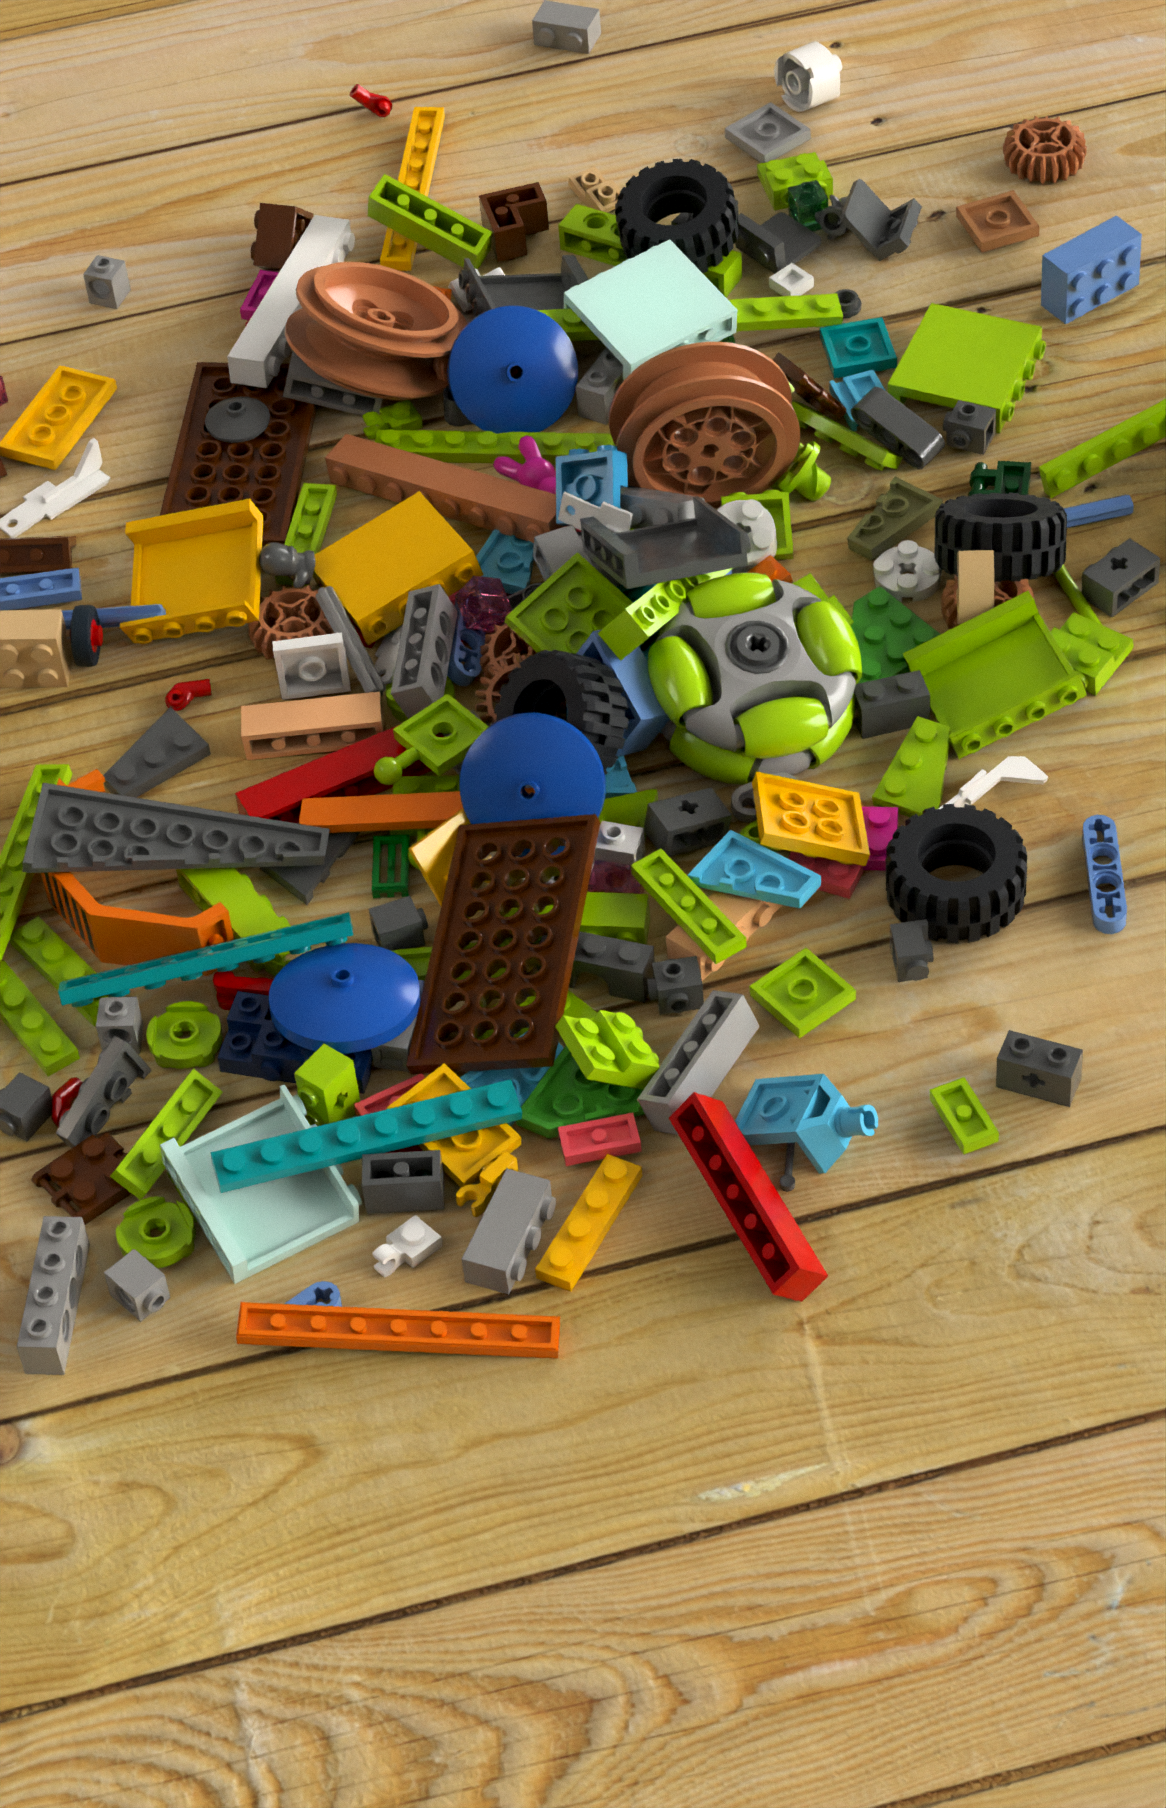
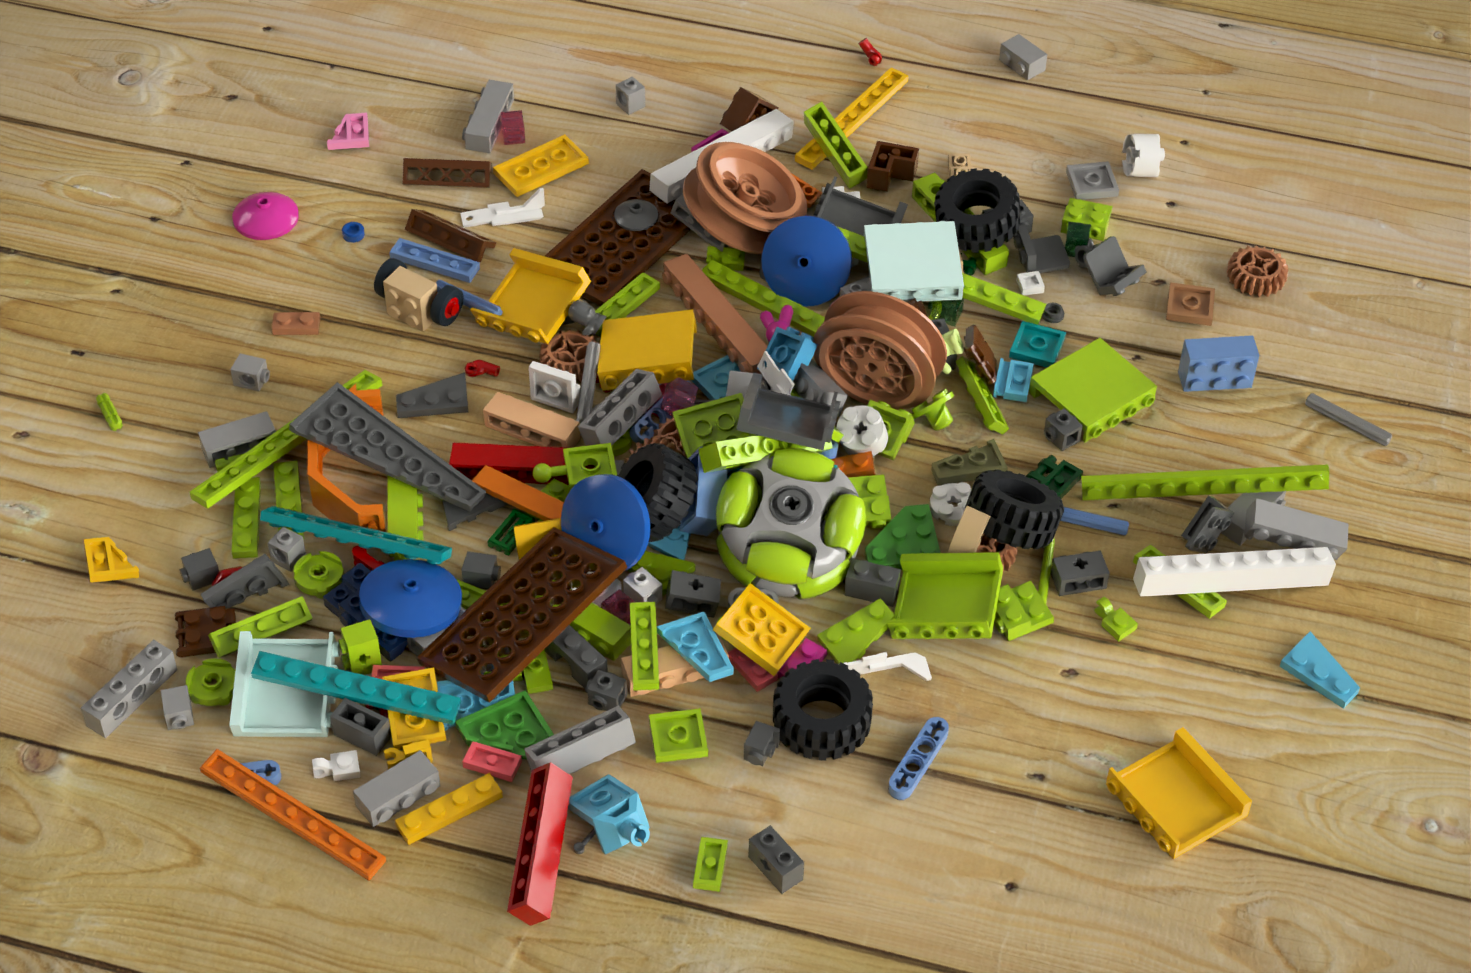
camera: 25 degrees right, 0 degrees up
lime plate [555,1010,660,1089] -> none
dark grey beam [851,387,945,469] -> none

